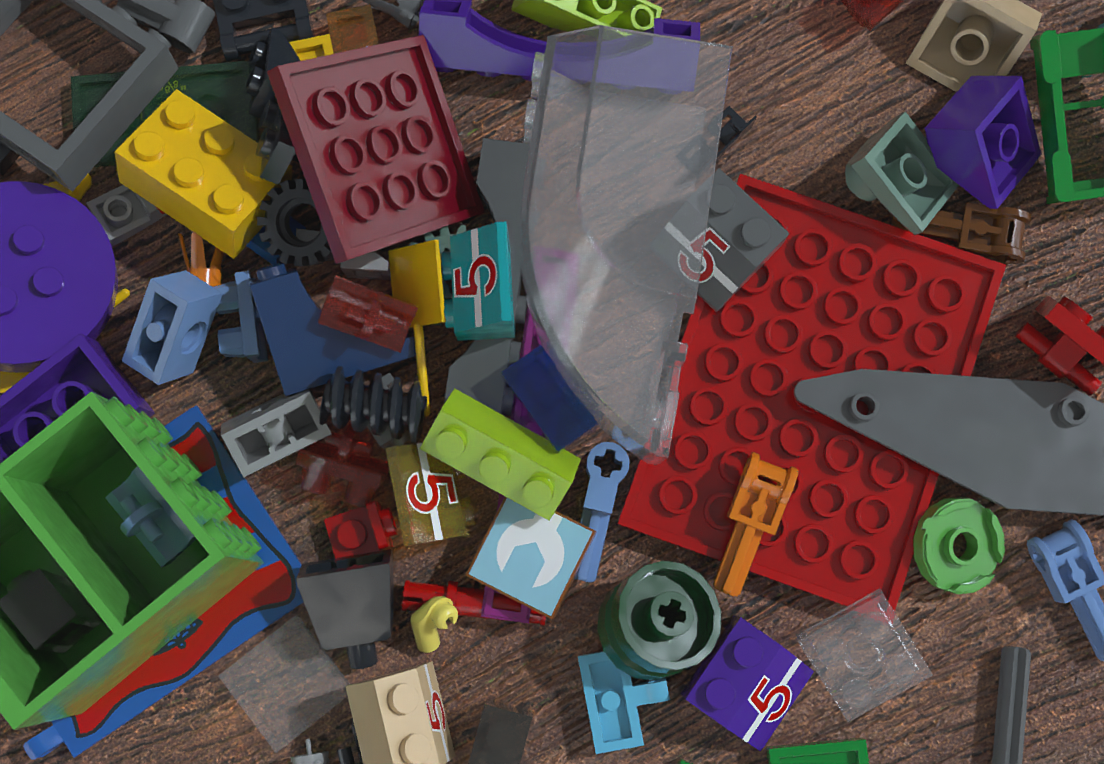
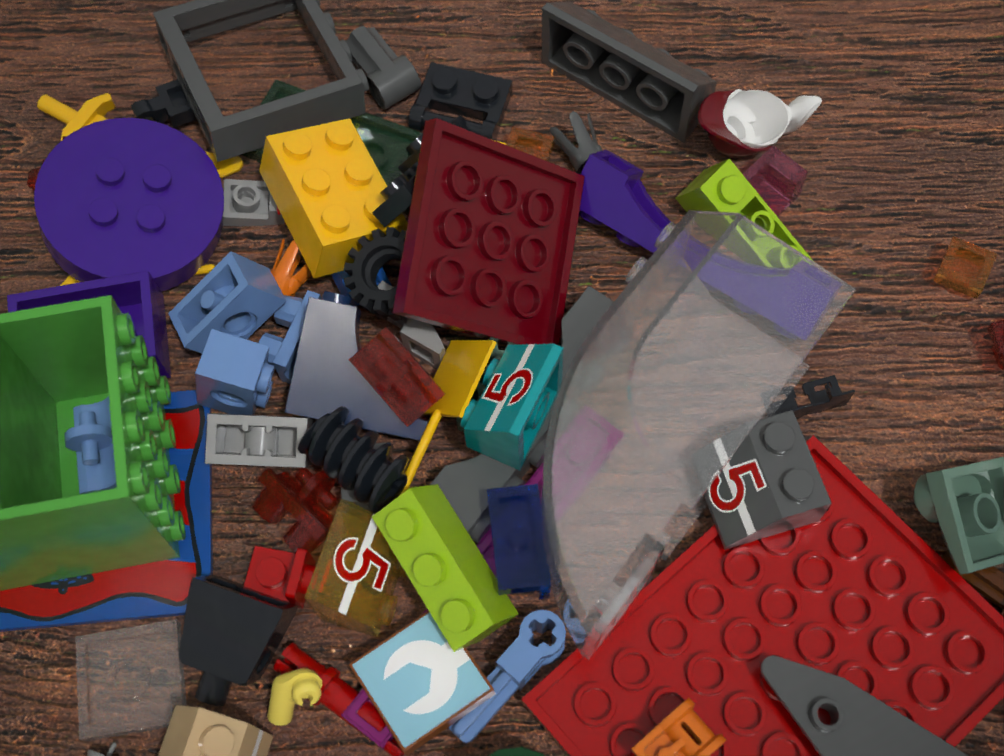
camera: 30 degrees right, 15 degrees down
none -> medium blue brick [195,329,275,415]

